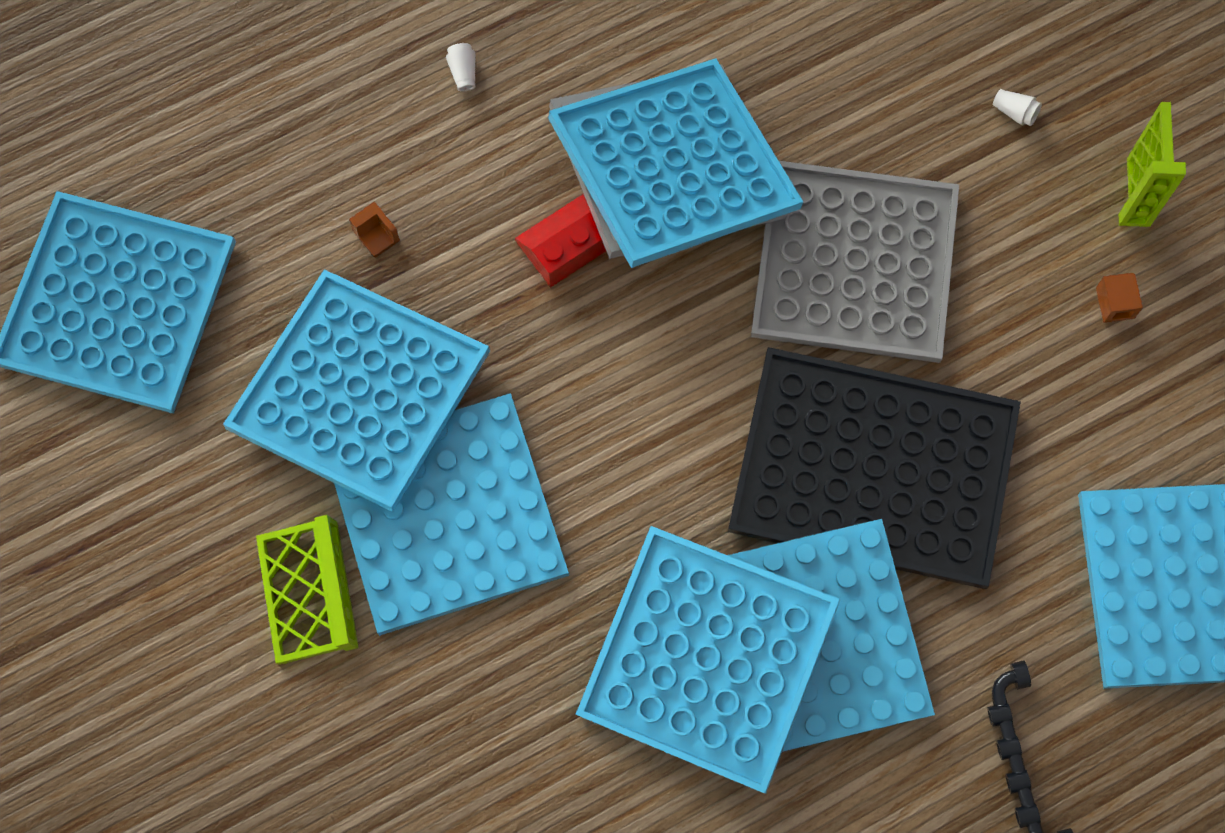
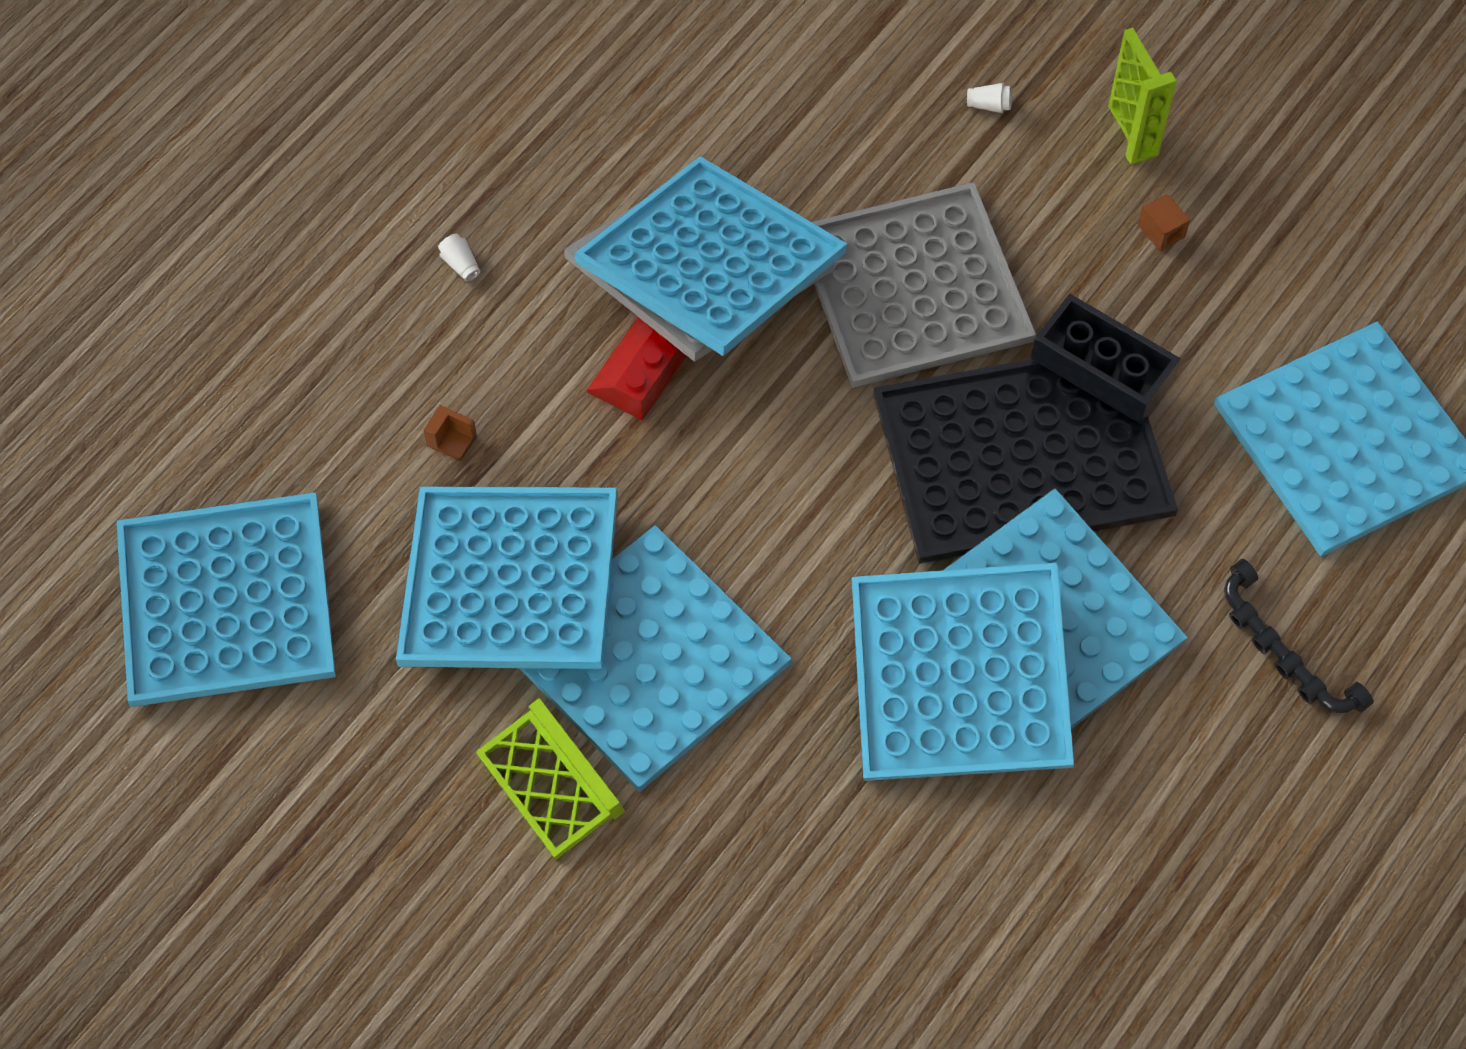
camera: 25 degrees left, 10 degrees down
none -> black brick [1031,294,1181,424]

